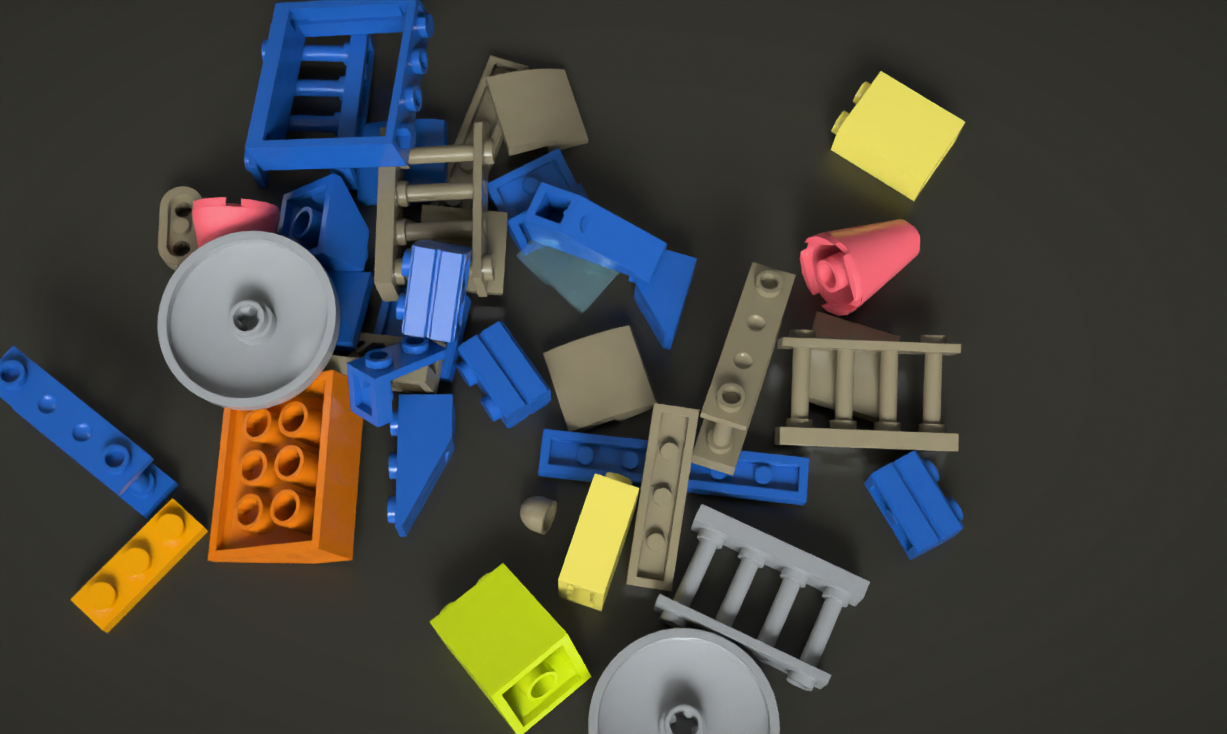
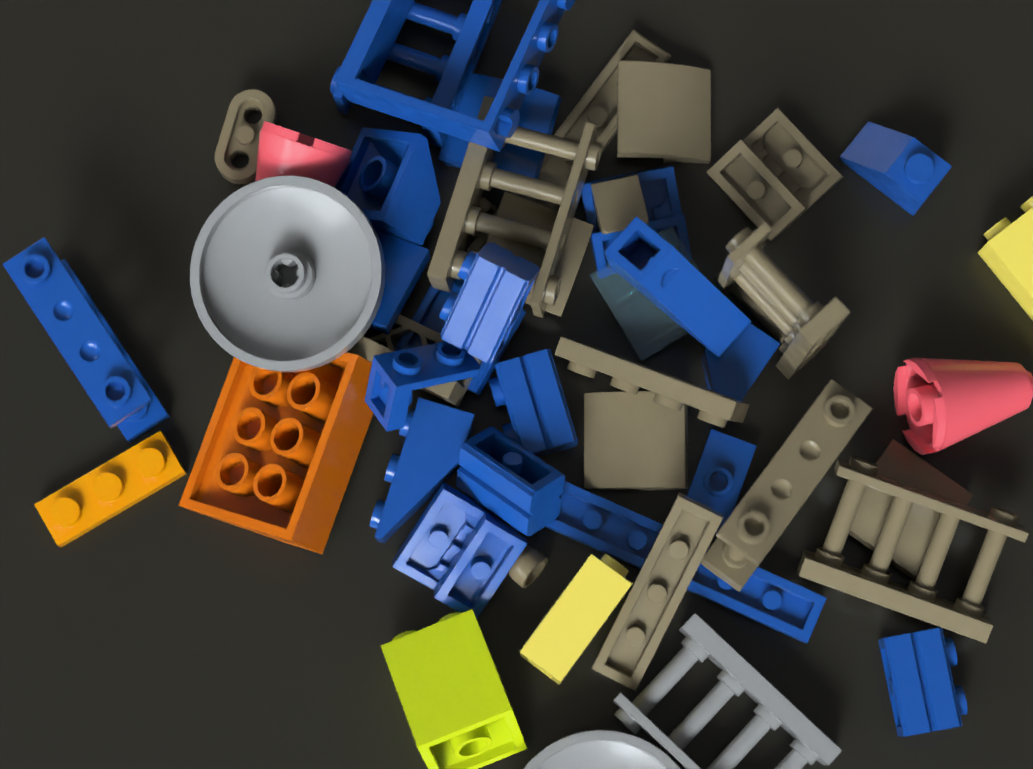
camera: 25 degrees right, 10 degrees up
none -> slope [392,482,527,619]
none -> blue brick [456,426,565,536]
none -> dark tan plate [554,337,750,428]
none -> dark tan slope [590,174,649,234]
none -> blue plate [687,429,757,535]
none -> dark tan slope [707,108,843,241]
none -> dark tan fence [713,222,850,380]
none -> blue slope [839,121,952,216]

